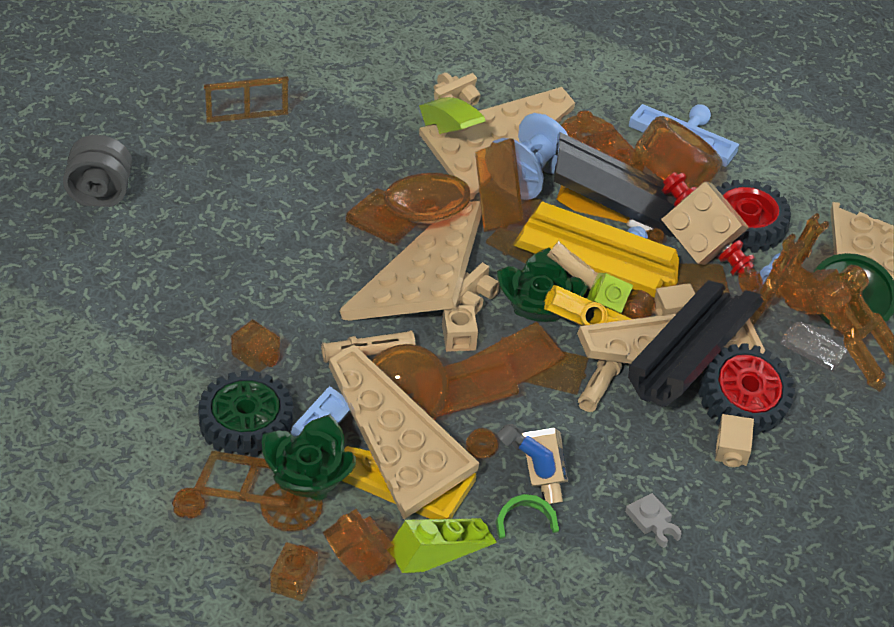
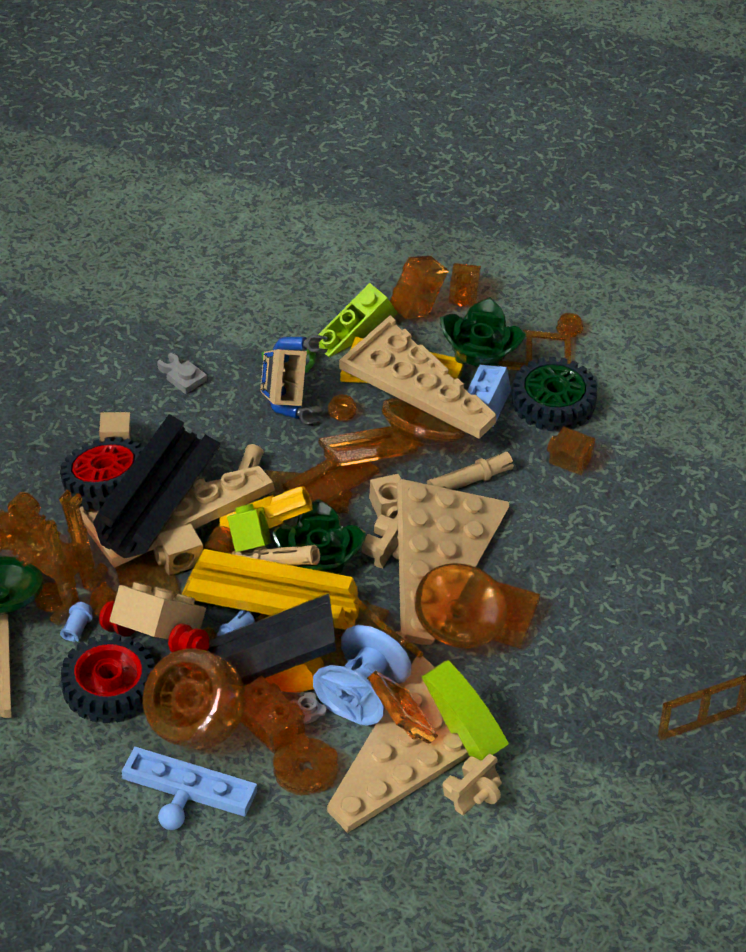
camera: 170 degrees right, 0 degrees up
none -> clear orange plate [367,670,438,744]

